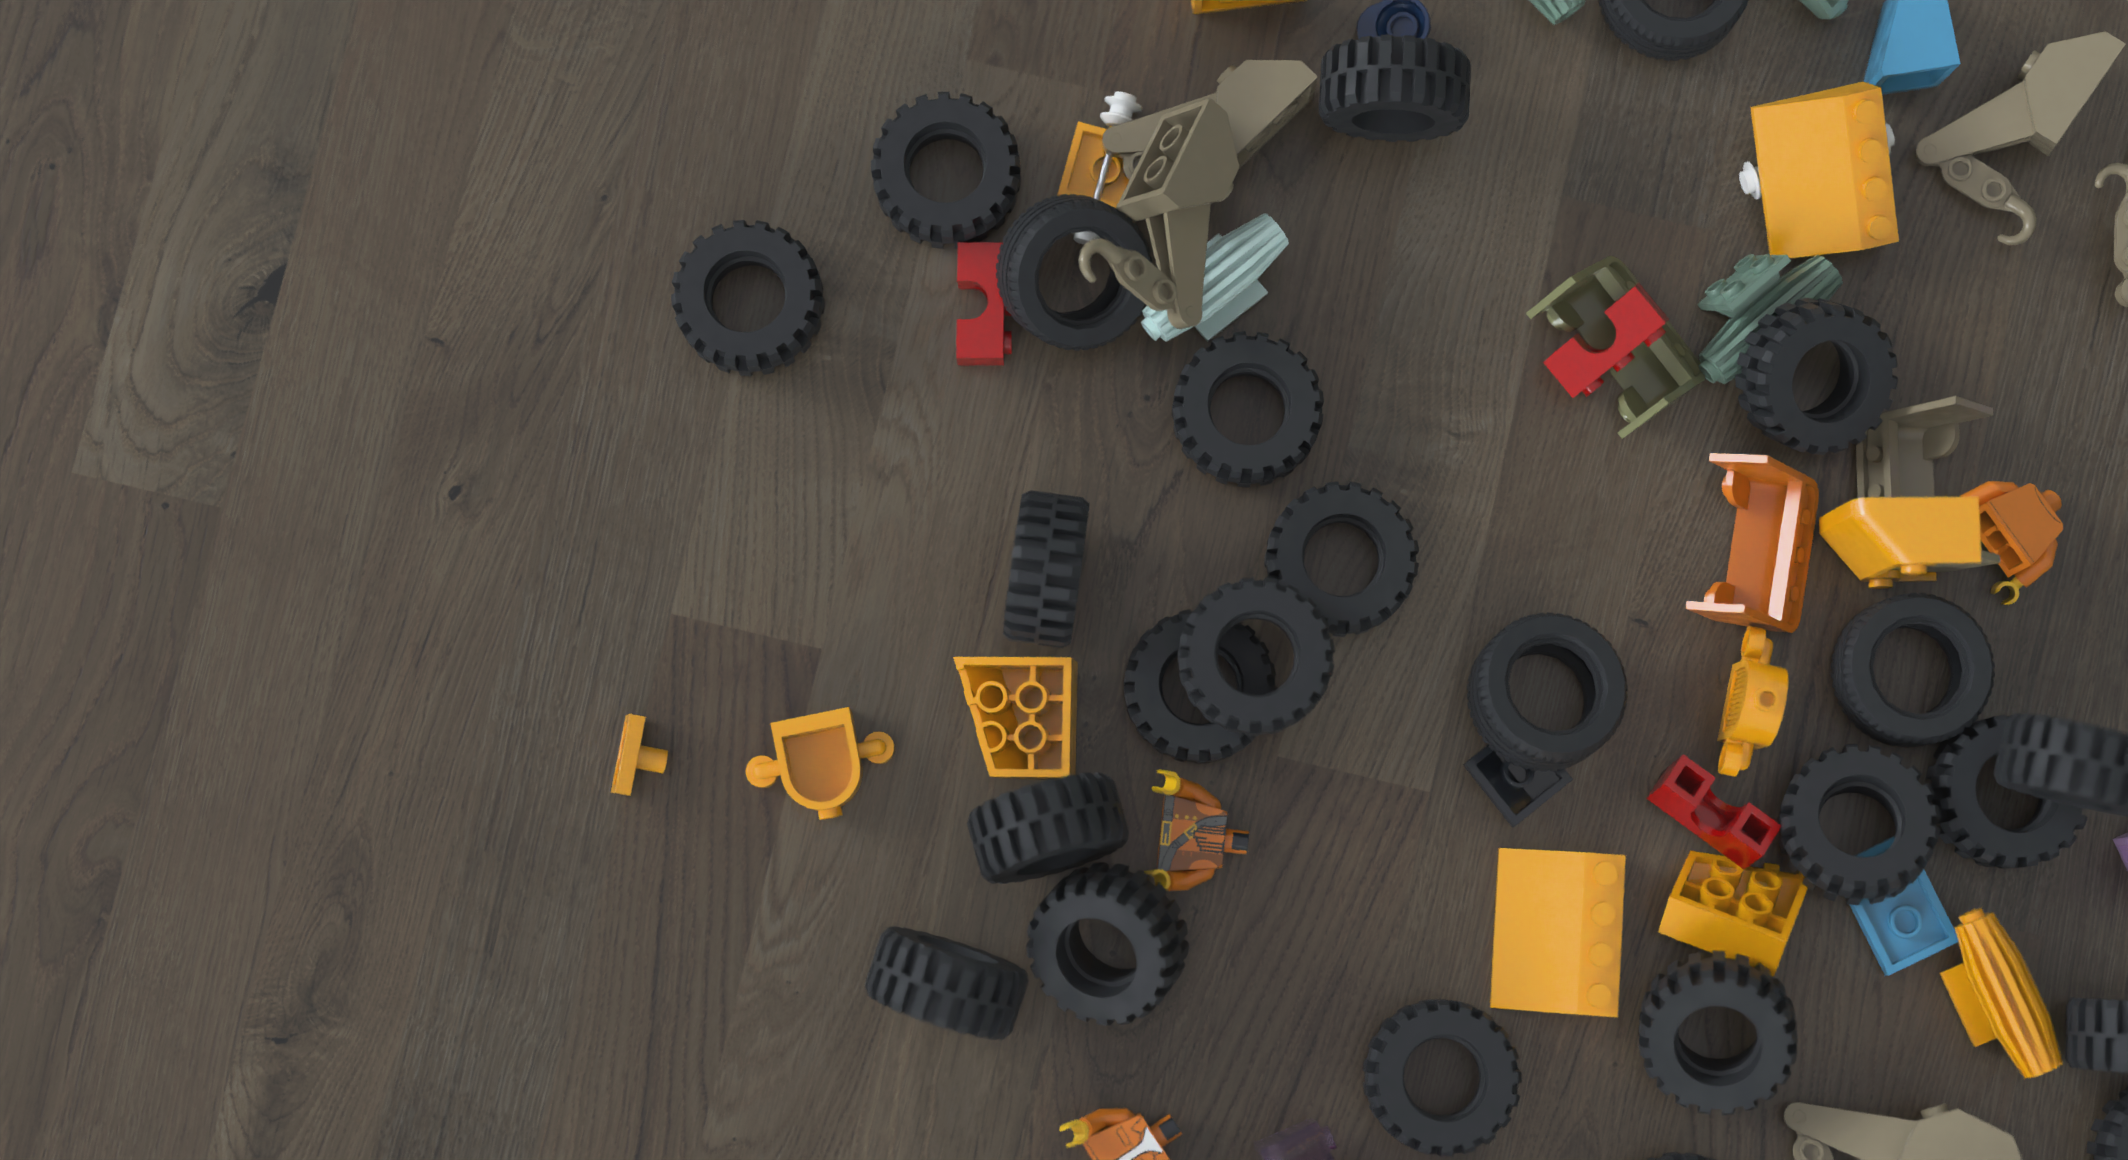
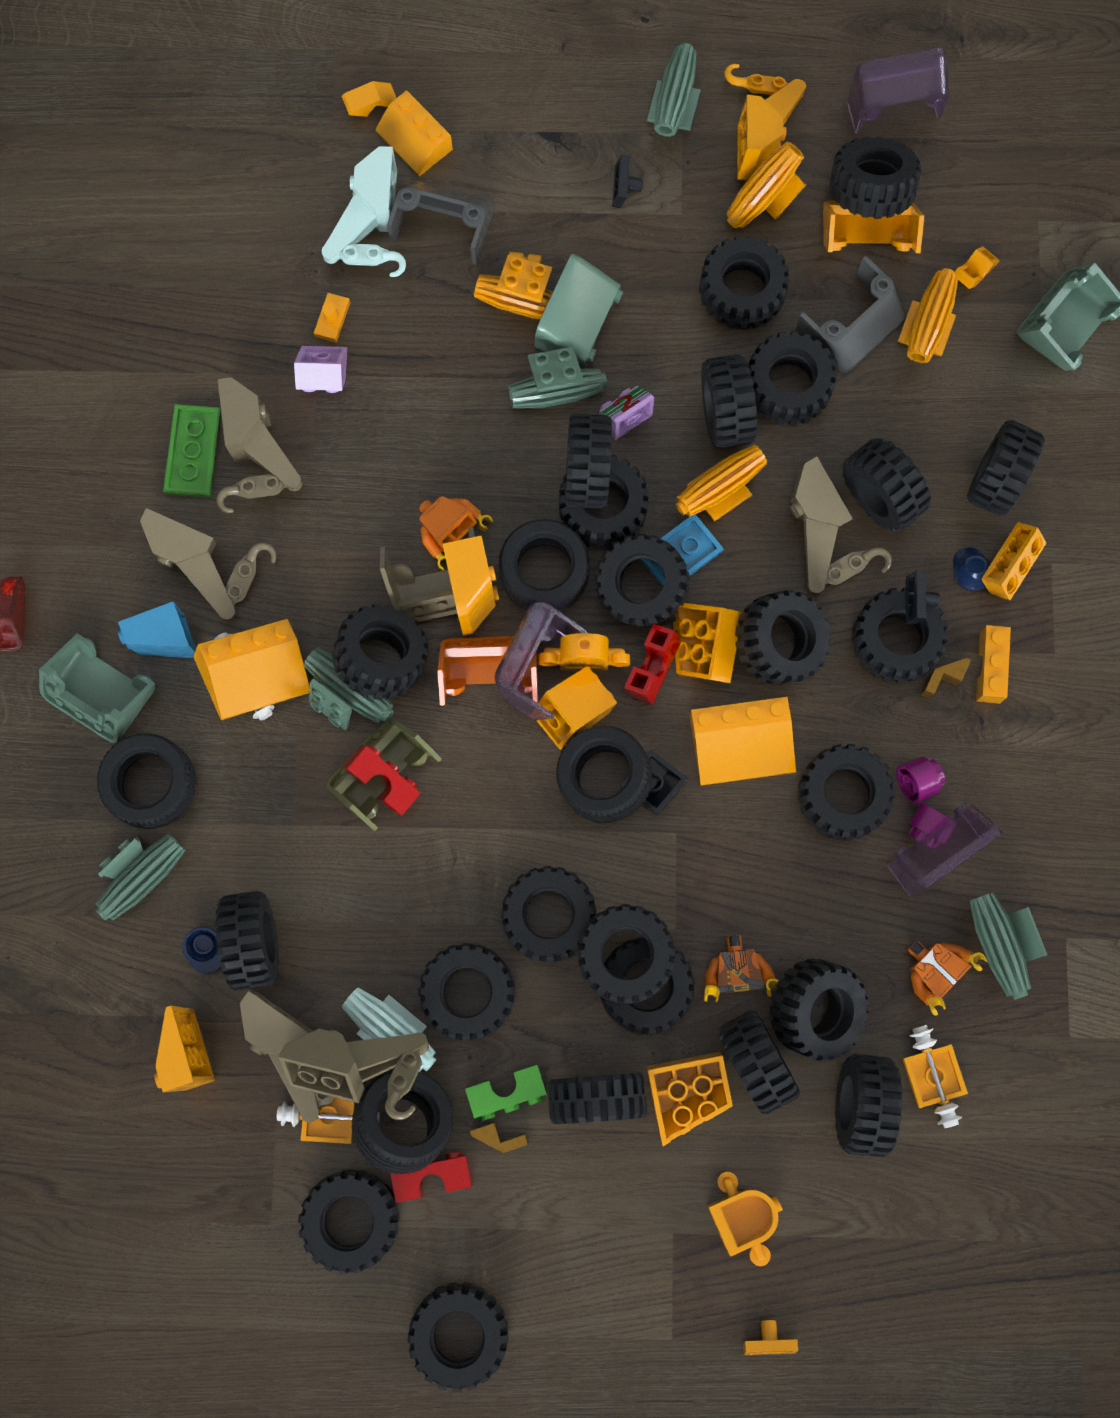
camera: 100 degrees left, 5 degrees down
none -> bright green arch [465,1065,547,1121]
none -> pearl gold slope [470,1122,528,1153]
none -> clear purple windscreen [495,602,591,720]
none -> light orange slope [531,666,617,750]
none -> light orange plate [902,1025,968,1128]

